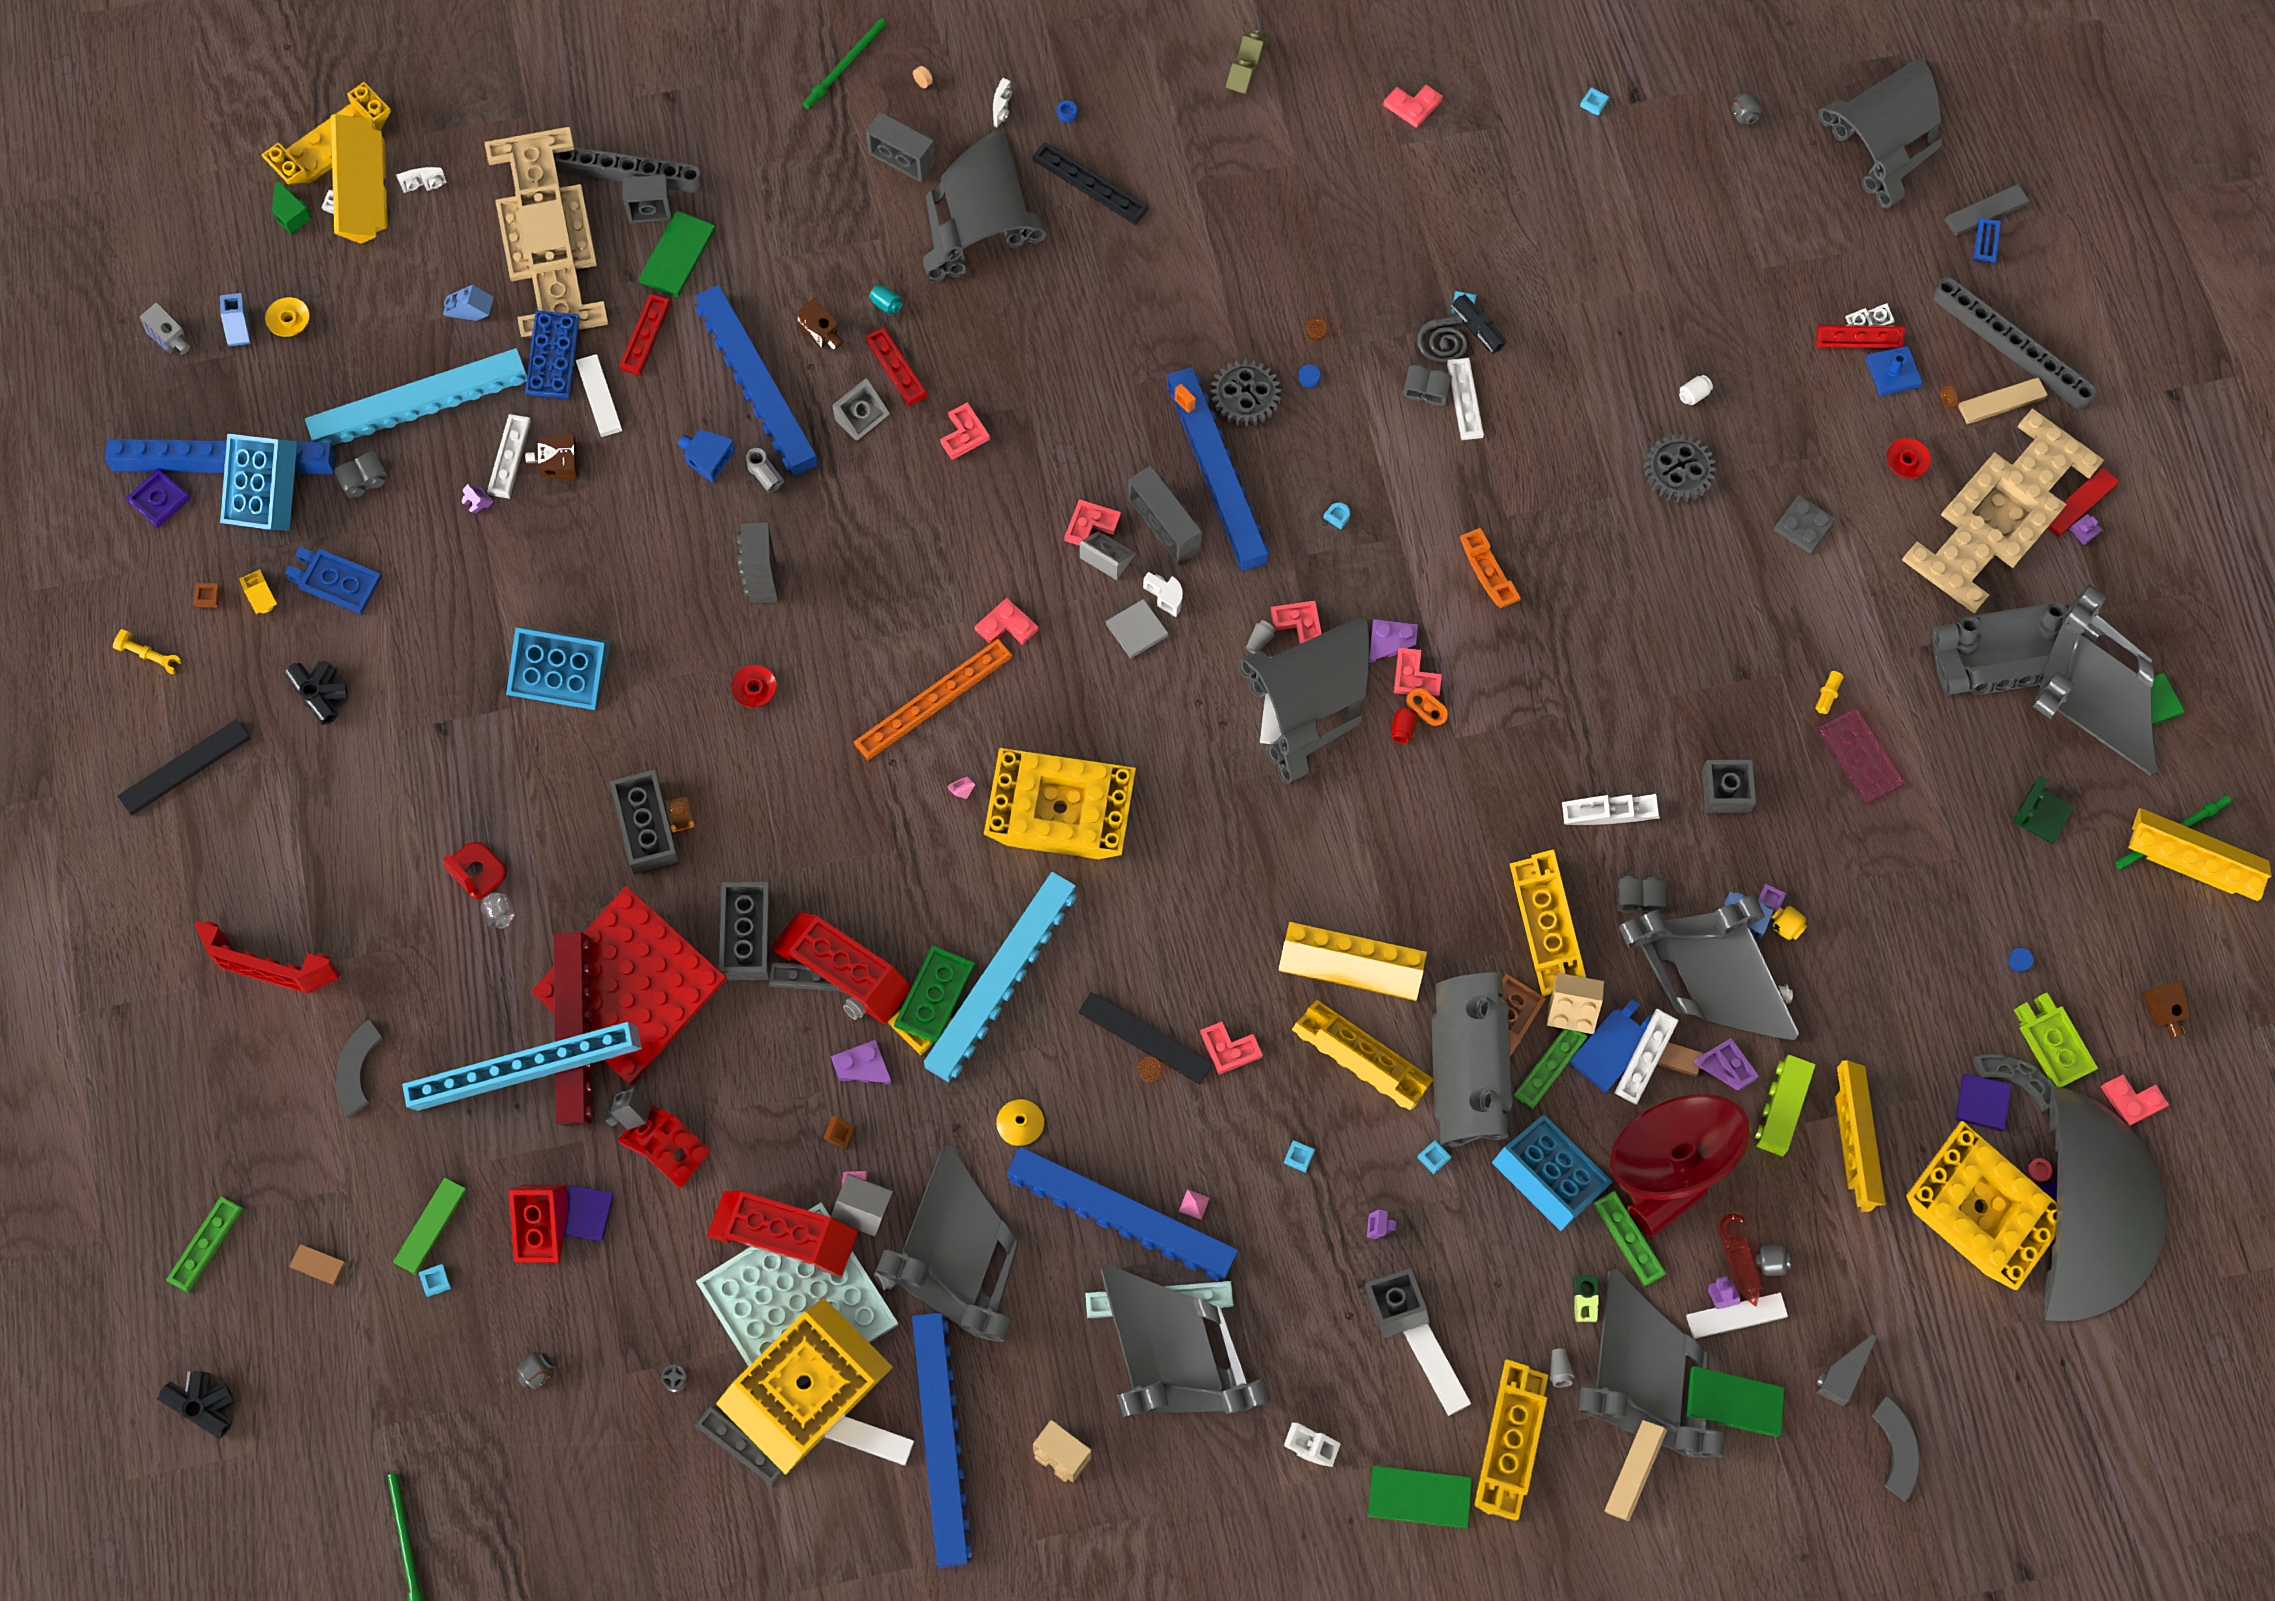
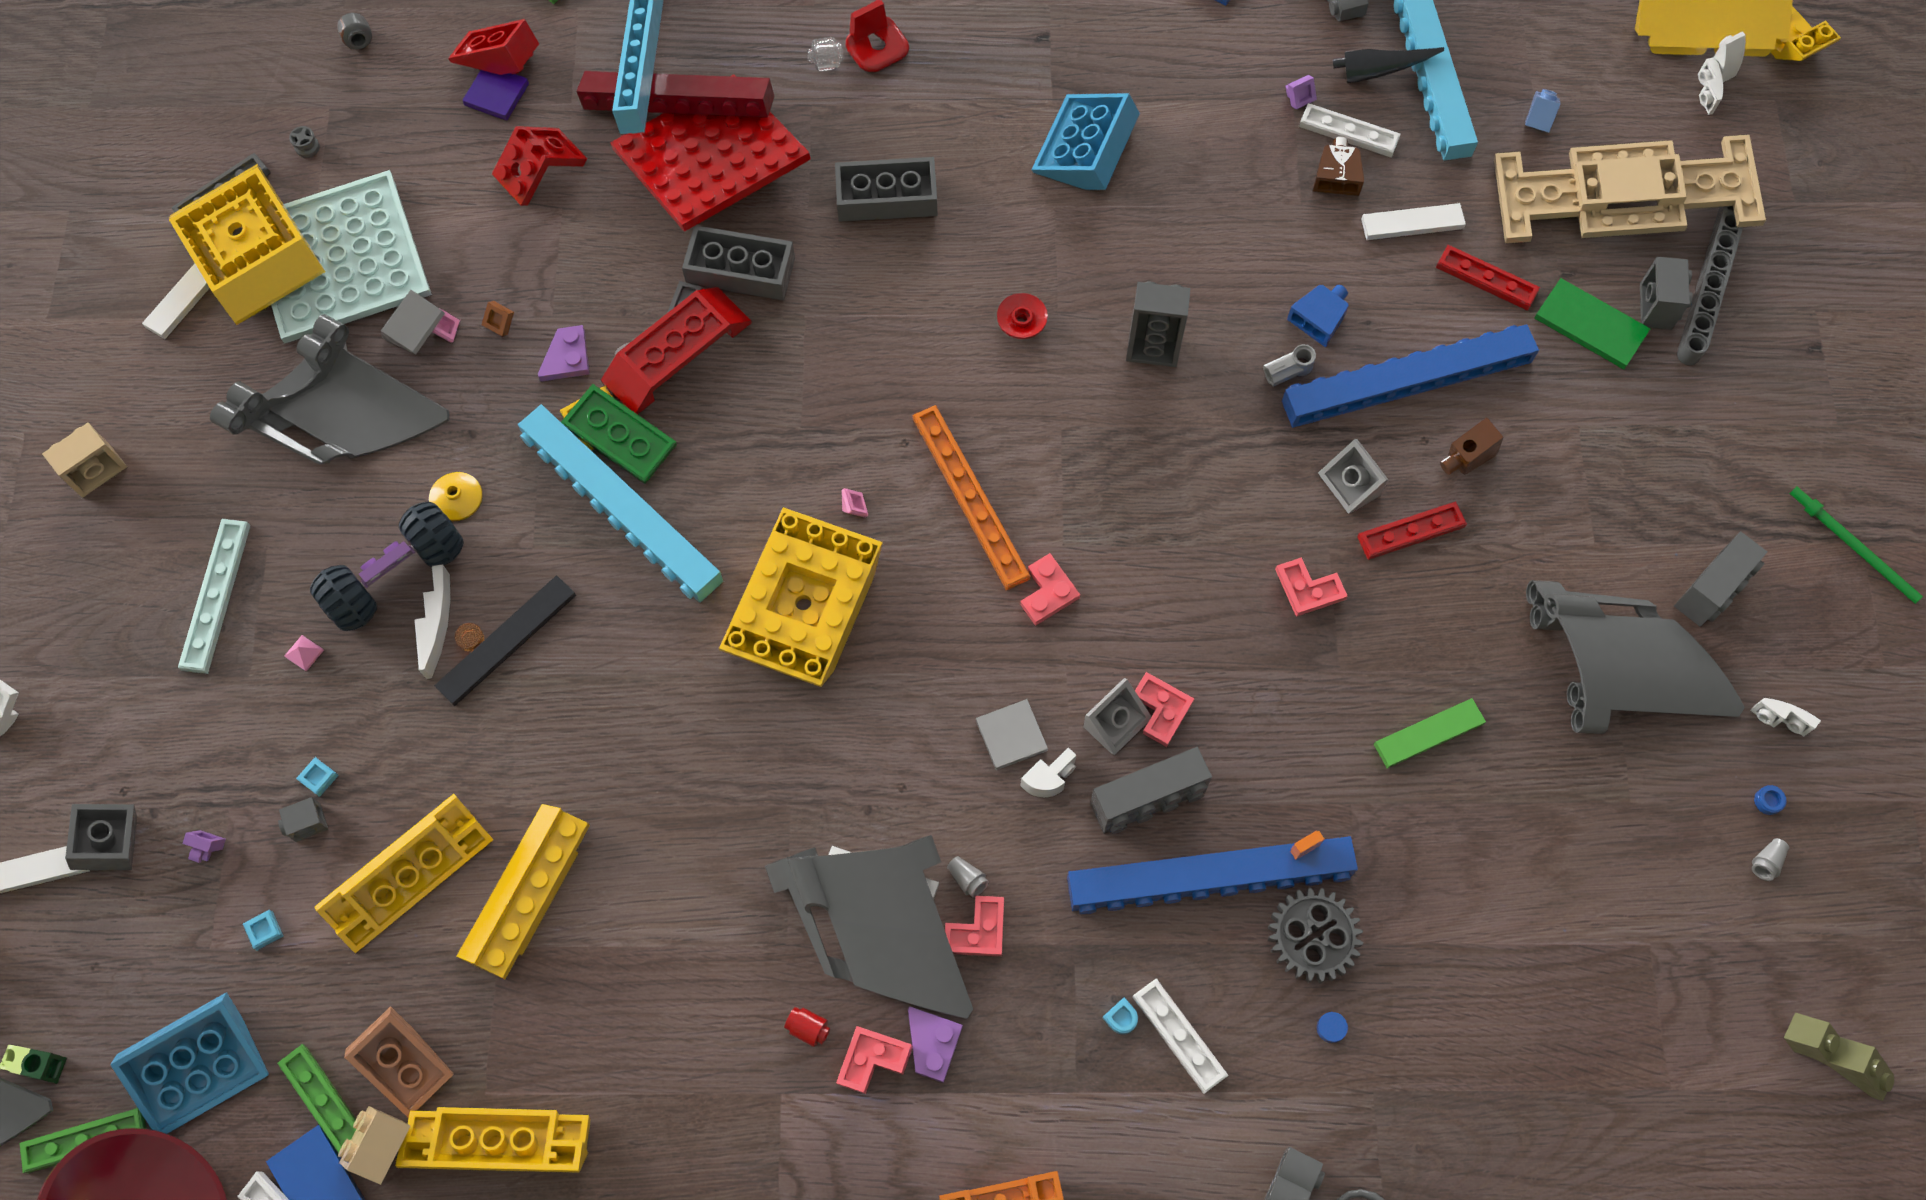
camera: 105 degrees right, 0 degrees up
blue tile [525,310,580,400] -> none
dark grey brick [604,1088,652,1130] -> none
clear orange brick [664,796,695,832] -> none
red slope [707,1191,859,1278] -> none
teal brick [869,285,902,315] -> none
blue brick [912,1313,972,1568] -> none
light nougat tile [913,66,933,88] -> none
blue brick [1007,1147,1238,1281] -> none
black tile [1032,142,1148,225] -> none
dark grey panel [1100,1263,1271,1418] -> none
coral plate [1200,1022,1263,1075] -> none
clear orange tile [1305,318,1327,341] -> none
orange plate [1406,688,1448,726] -> none
dark grey panel [1432,972,1512,1148] -> none
none -> dark grey brick [278,797,328,842]
none -> black plate [310,502,464,631]
none -> white slope [415,564,450,679]
none -> white tile [1133,979,1228,1094]
none -> black piece [1333,47,1444,84]
none -> bright green tile [1374,698,1486,769]
none -> white slope [1714,31,1746,82]
none -> light grey cone [1752,838,1789,881]

